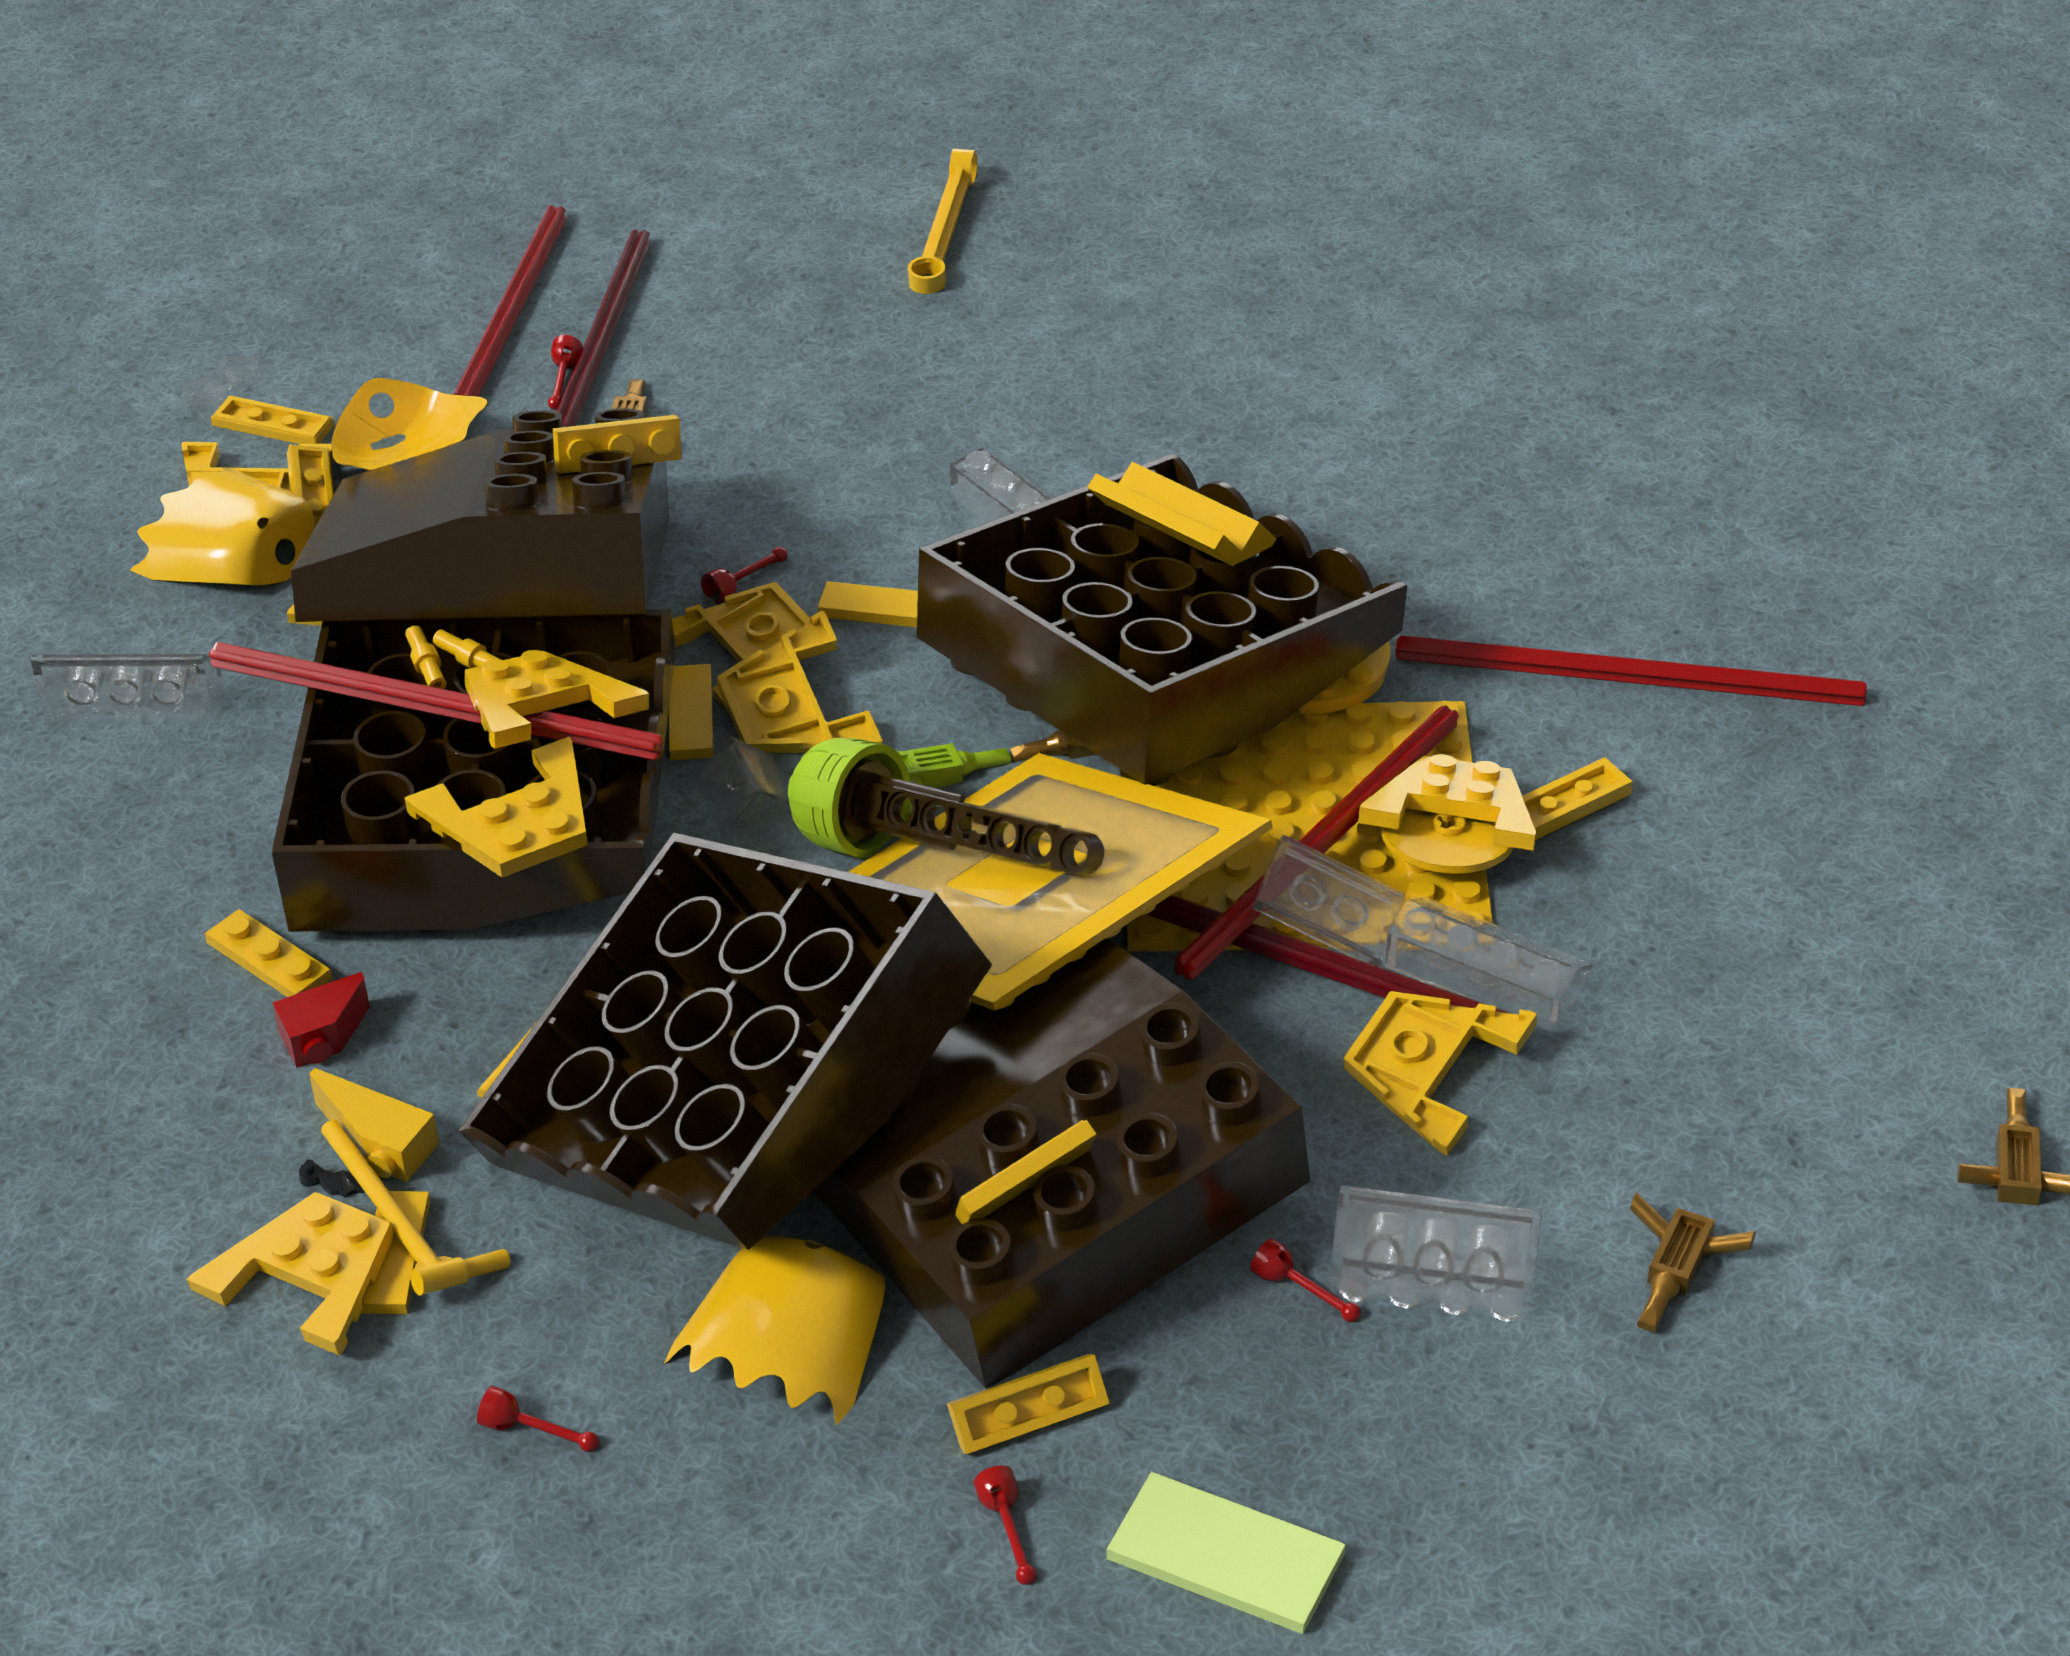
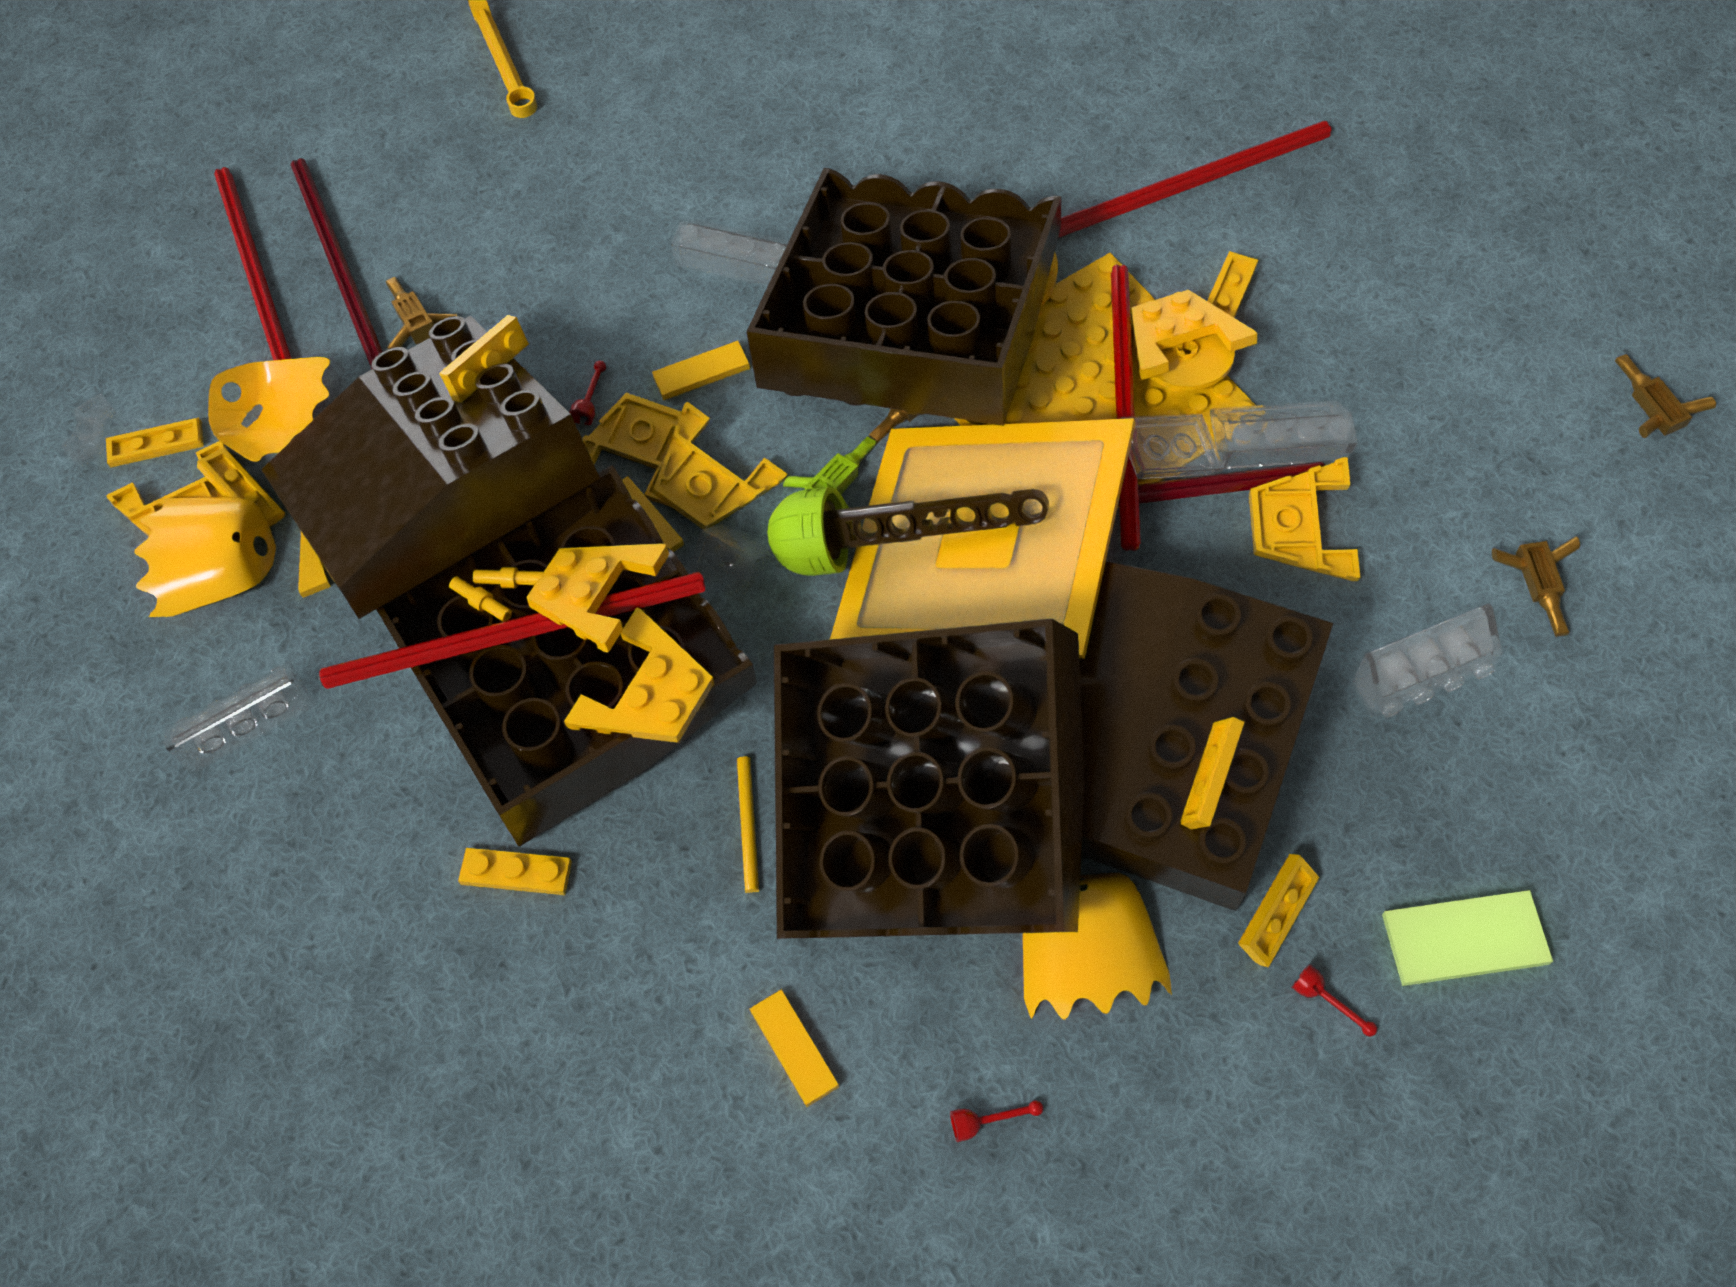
camera: 30 degrees left, 20 degrees up
yellow wing [186,1192,396,1356] -> none
red slope [272,972,370,1068] -> none
black piece [299,1159,380,1197] -> none
yellow slope [309,1068,439,1182] -> none
yellow bar [321,1120,510,1296] -> none
red hinge [548,335,583,410] -> none
yellow slope [1087,462,1276,566] -> none
red hinge [1250,1237,1361,1322] -> none

